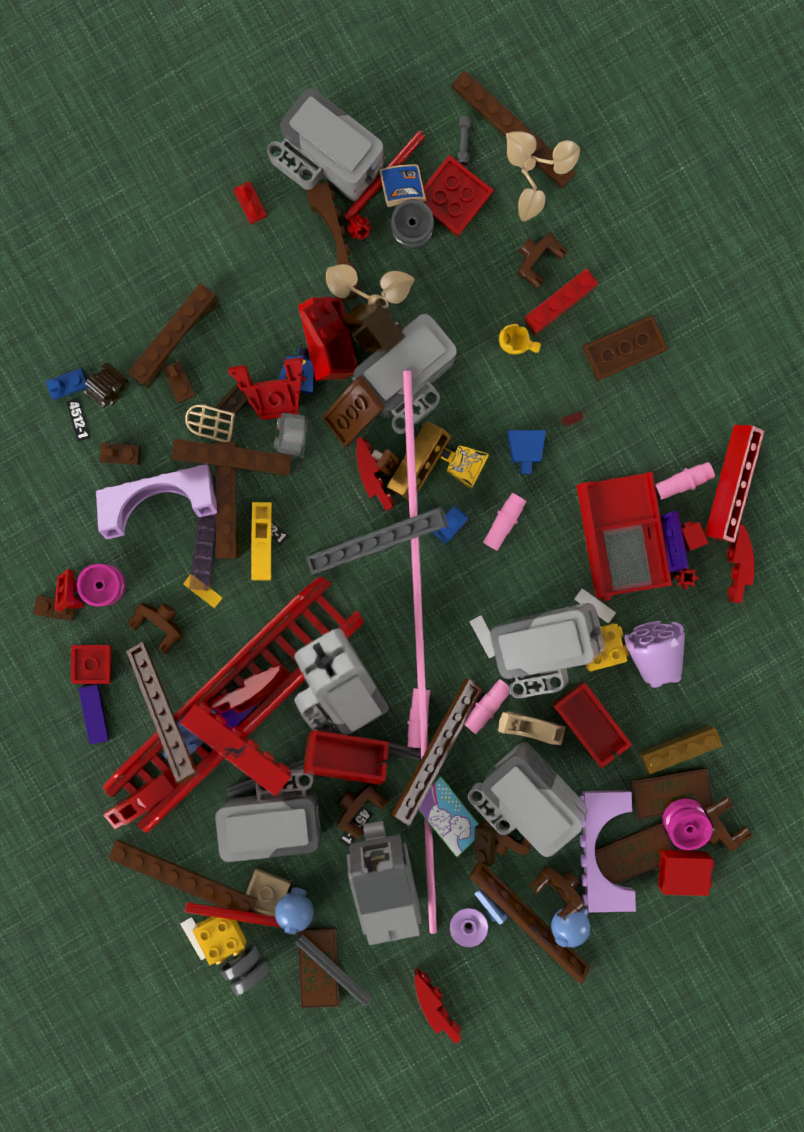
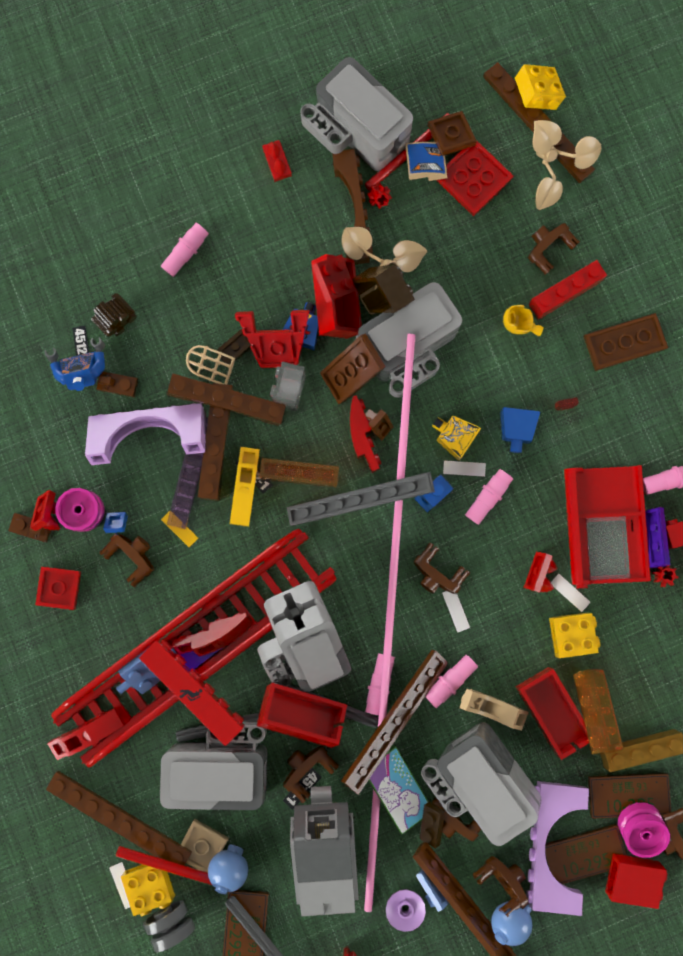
camera: 10 degrees right, 5 degrees down
blue hinge [45,368,88,400] -> none
dark purple tile [78,684,110,745] -> none
plate [126,642,198,784] -> none
reddish brown arch [128,283,219,388] -> none
reddish brown hinge [162,360,196,404] -> none
pearl gold brick [387,421,452,500] -> none
dark grey wheel [391,199,434,250] -> none
dark grey bar [458,116,471,166] -> none
light grey piece [490,603,605,698] -> none
lavender cone [625,621,685,687] -> none
none -> blue torso [45,337,105,391]
none -> blue plate [103,512,128,533]
none -> bright pink piece [161,223,209,277]
none -> clear orange brick [260,458,339,488]
none -> reddish brown connector [413,543,470,595]
none -> reddish brown tile [427,111,477,156]
none -> white sticker [443,461,486,477]
none -> yellow brick [515,64,566,110]
none -> red tile [524,552,557,593]
none -> clear orange brick [573,669,624,755]

